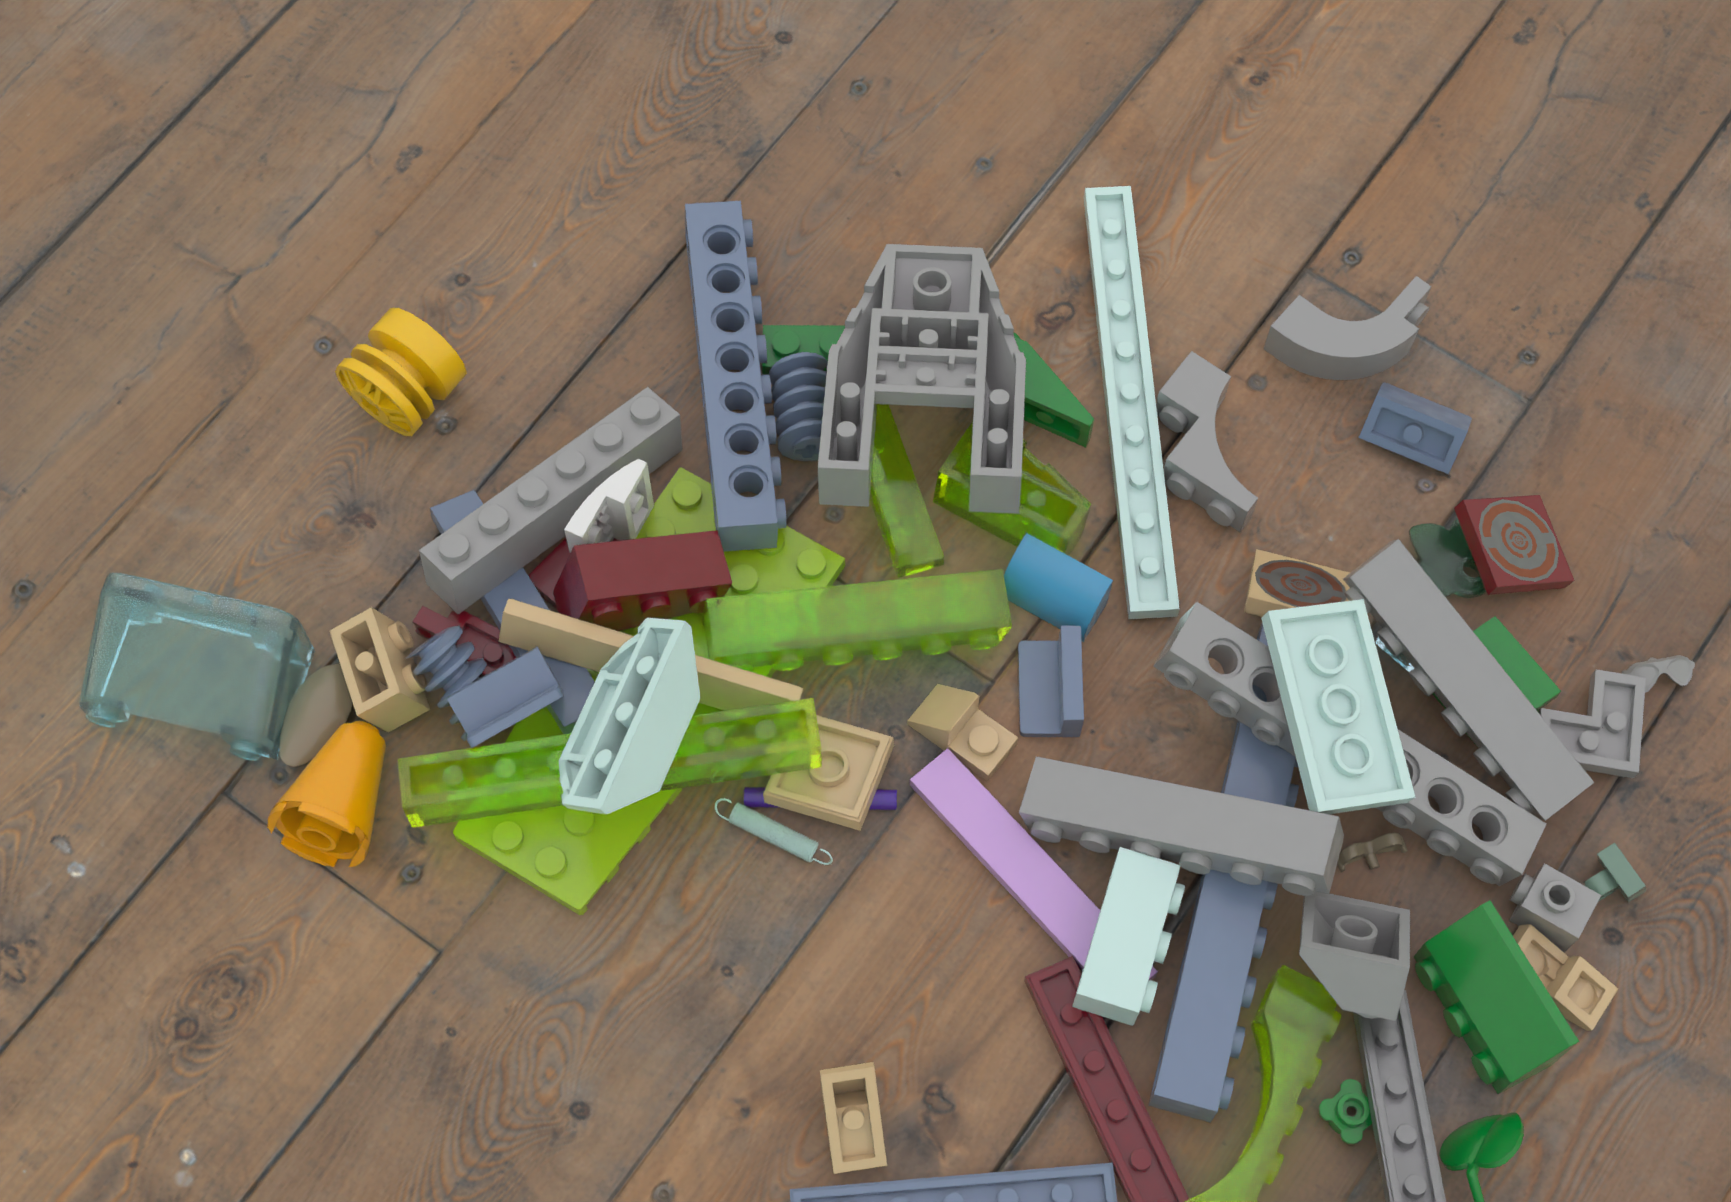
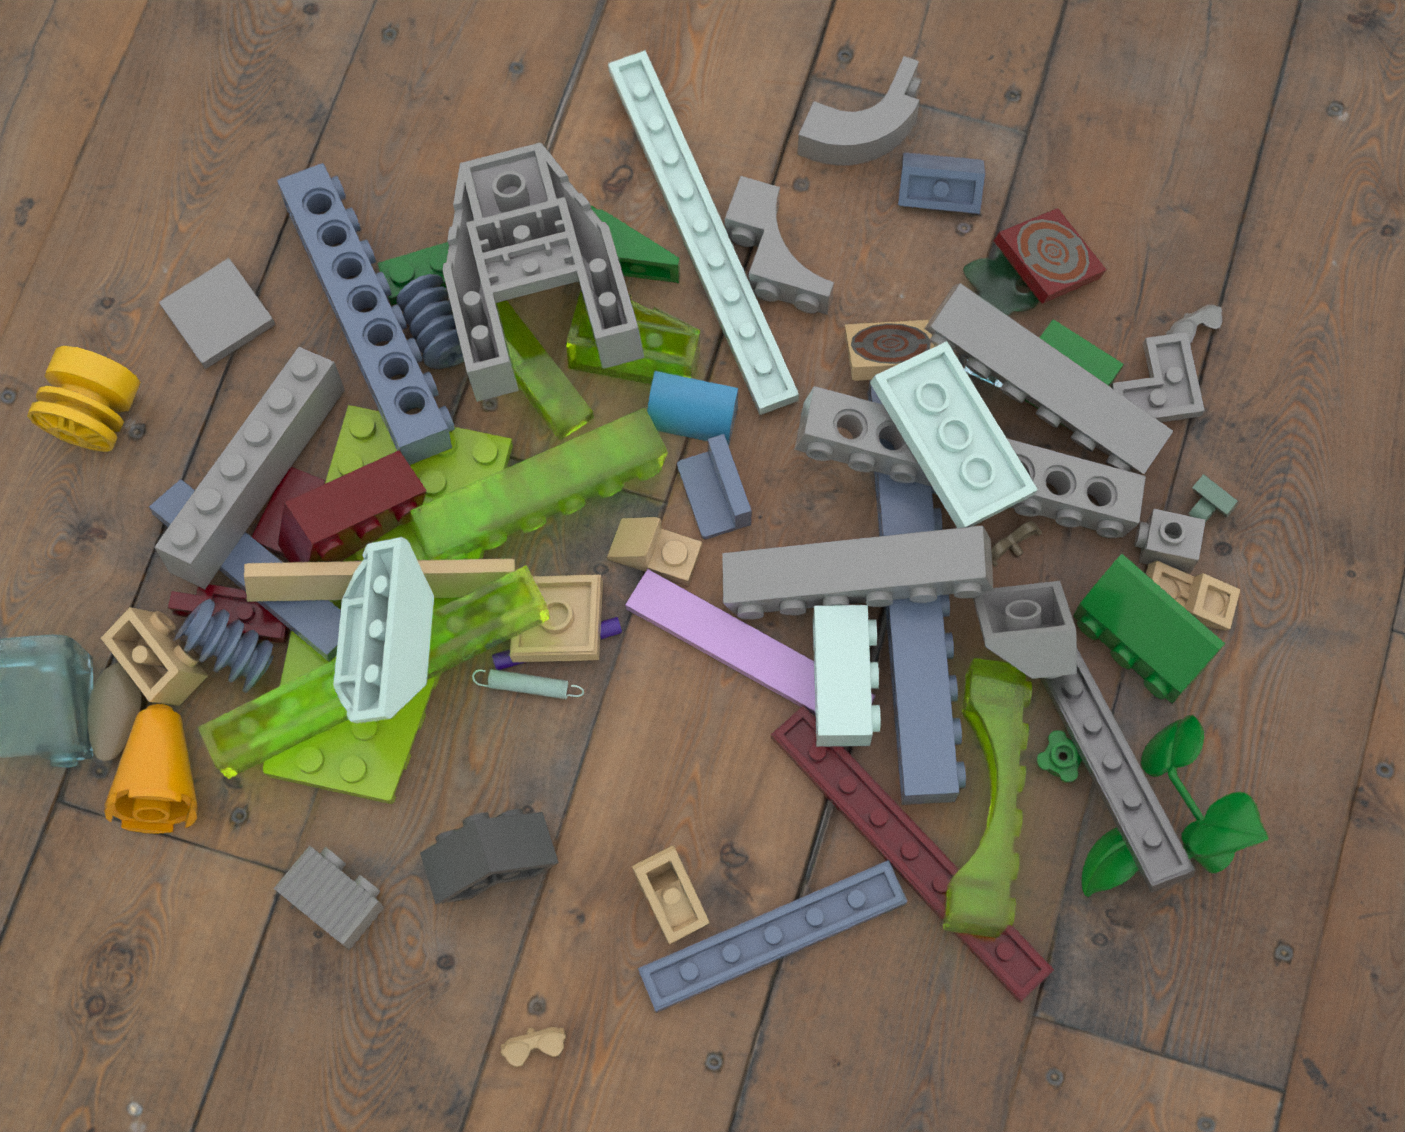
camera: 15 degrees left, 5 degrees up
sand blue panel [447,646,563,748] -> none
white slope [564,459,654,553] -> none
none -> light grey tile [159,258,276,369]
none -> light grey brick [273,845,384,950]
none -> dark grey brick [420,809,559,904]

